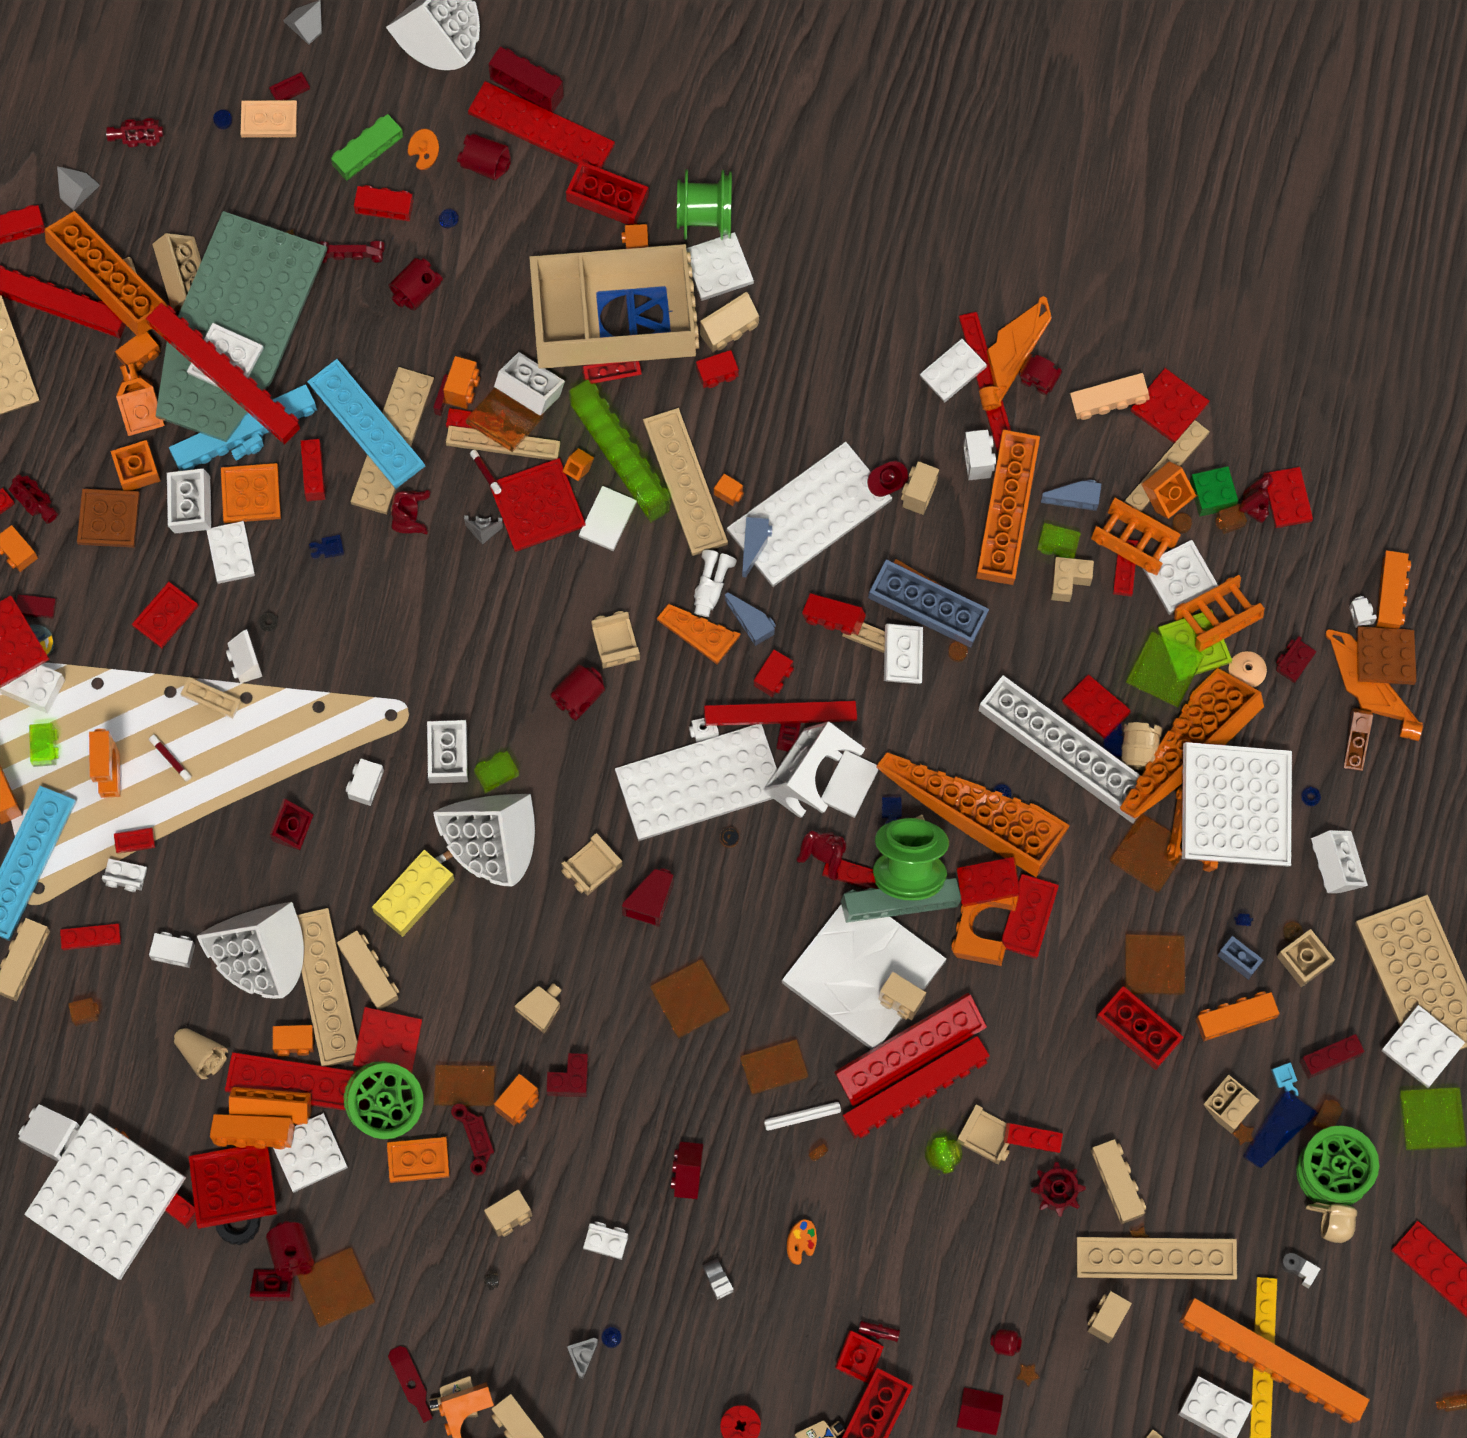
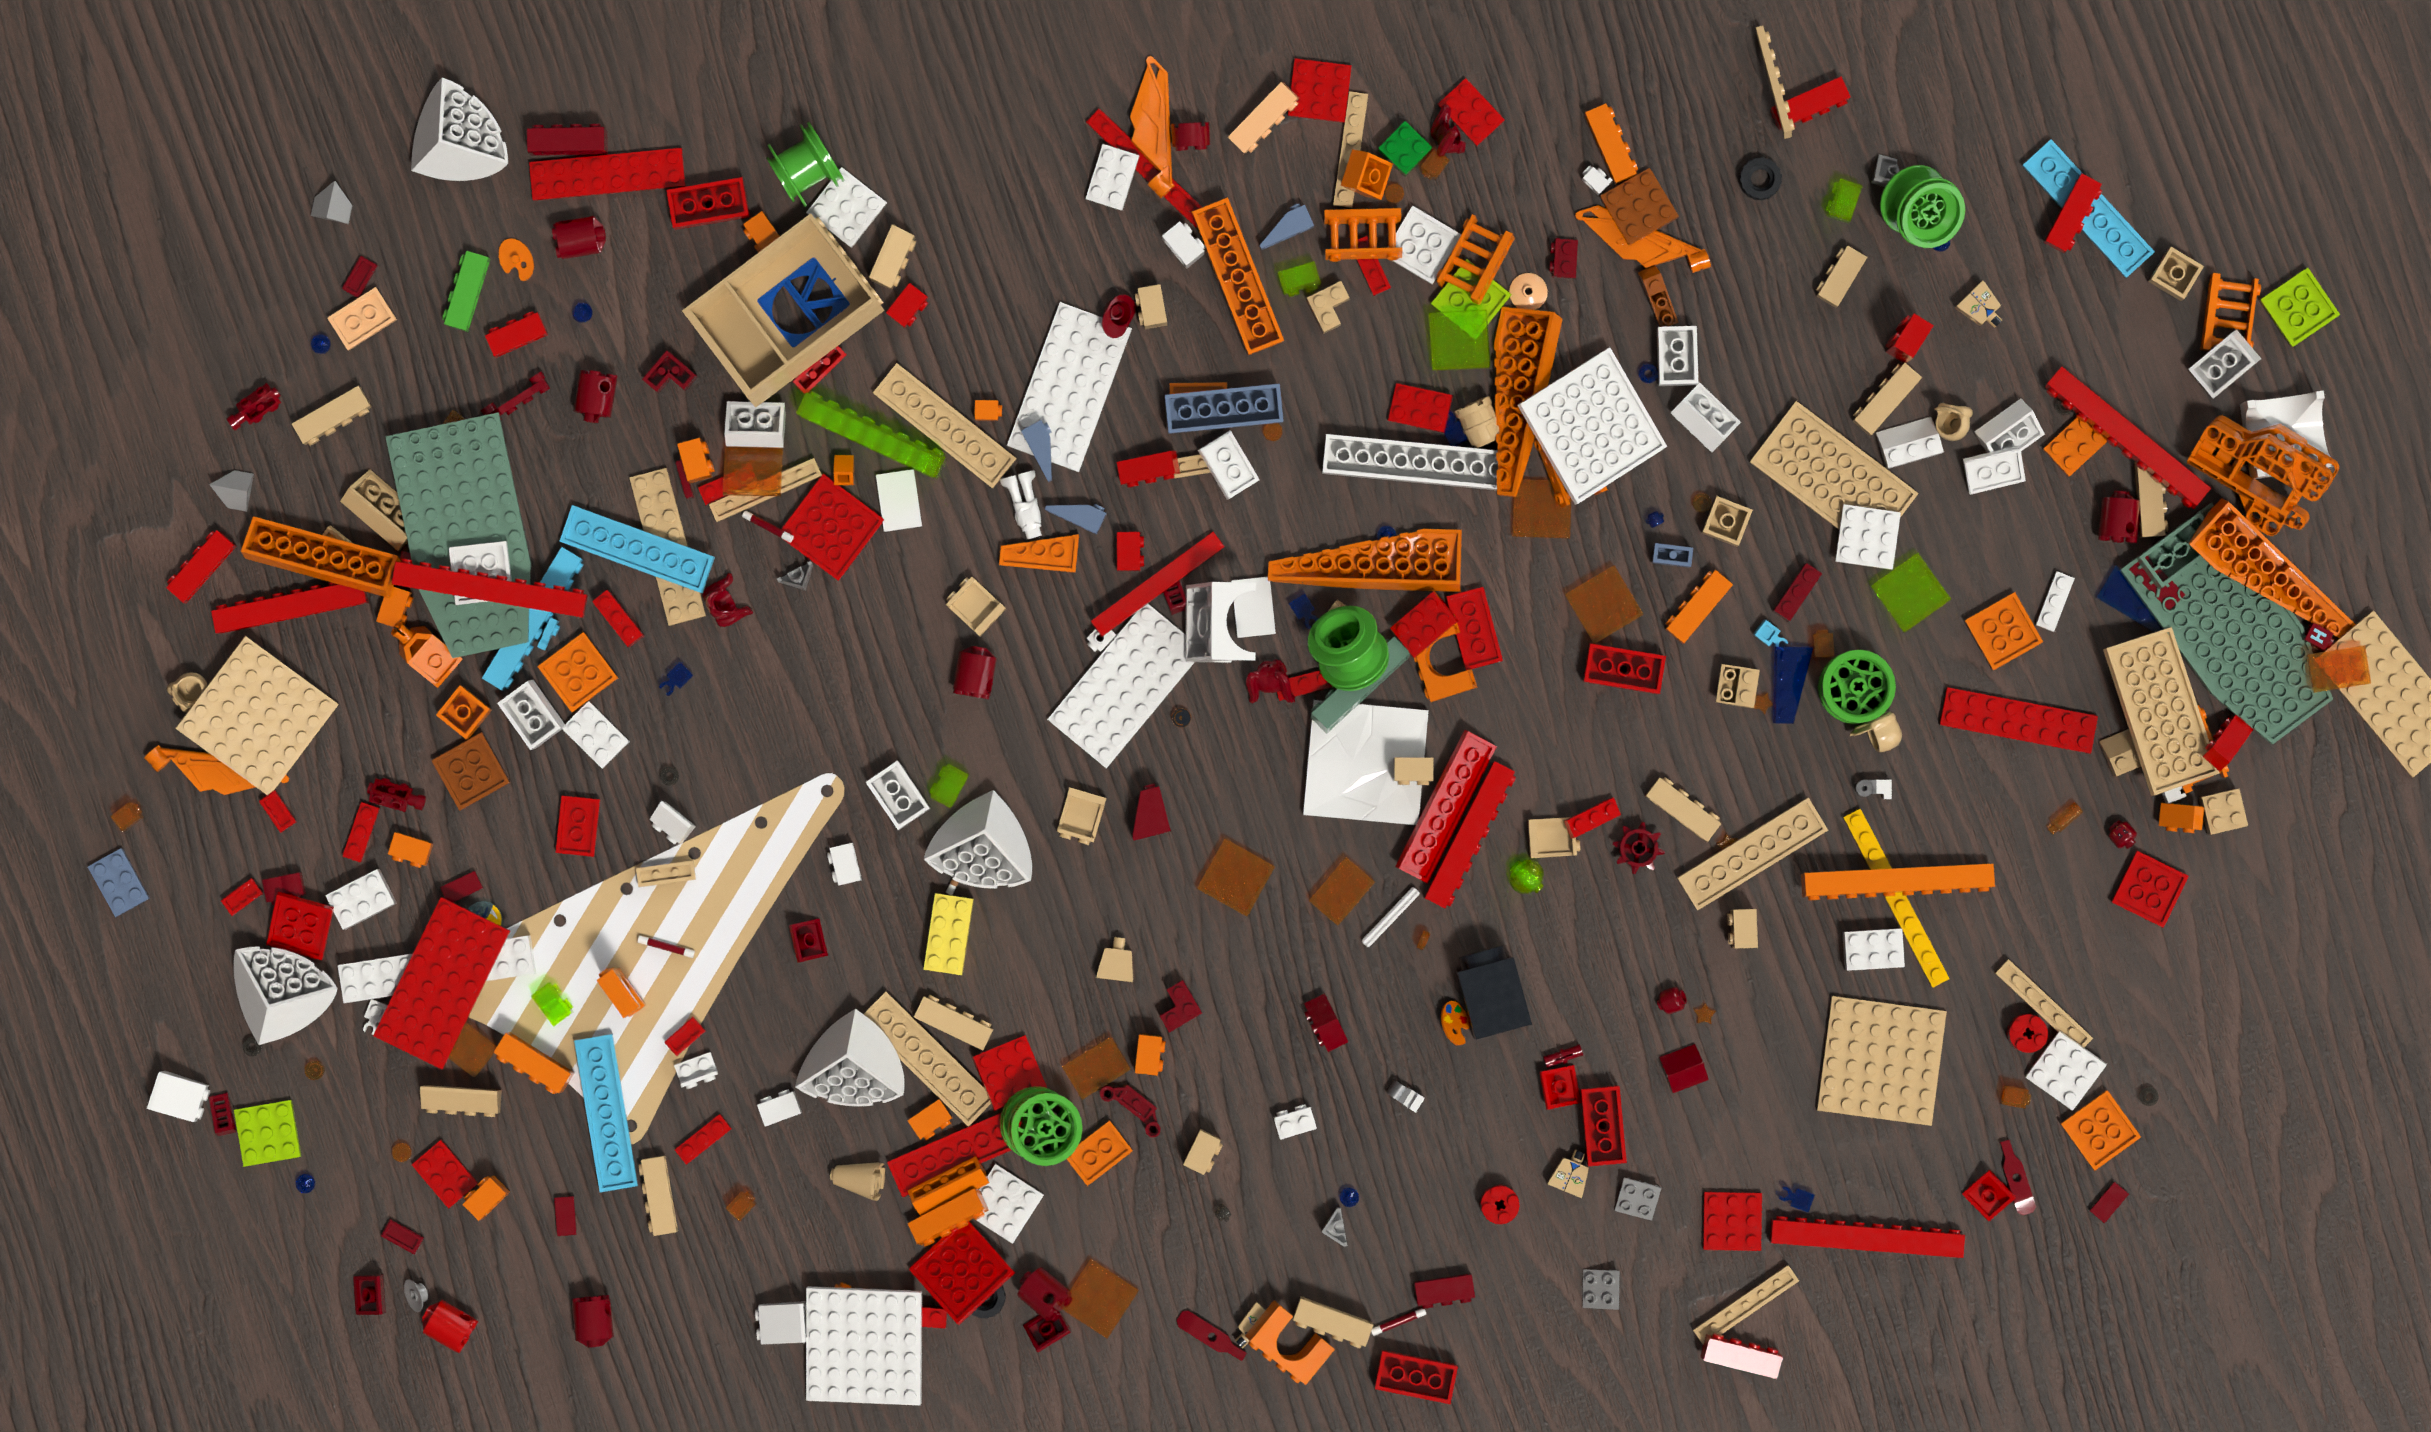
camera: 30 degrees left, 15 degrees up
none -> tan brick [292,386,372,446]
none -> dark red brick [642,351,698,394]
none -> black container [1456,945,1532,1040]
none -> white brick [1657,326,1698,386]

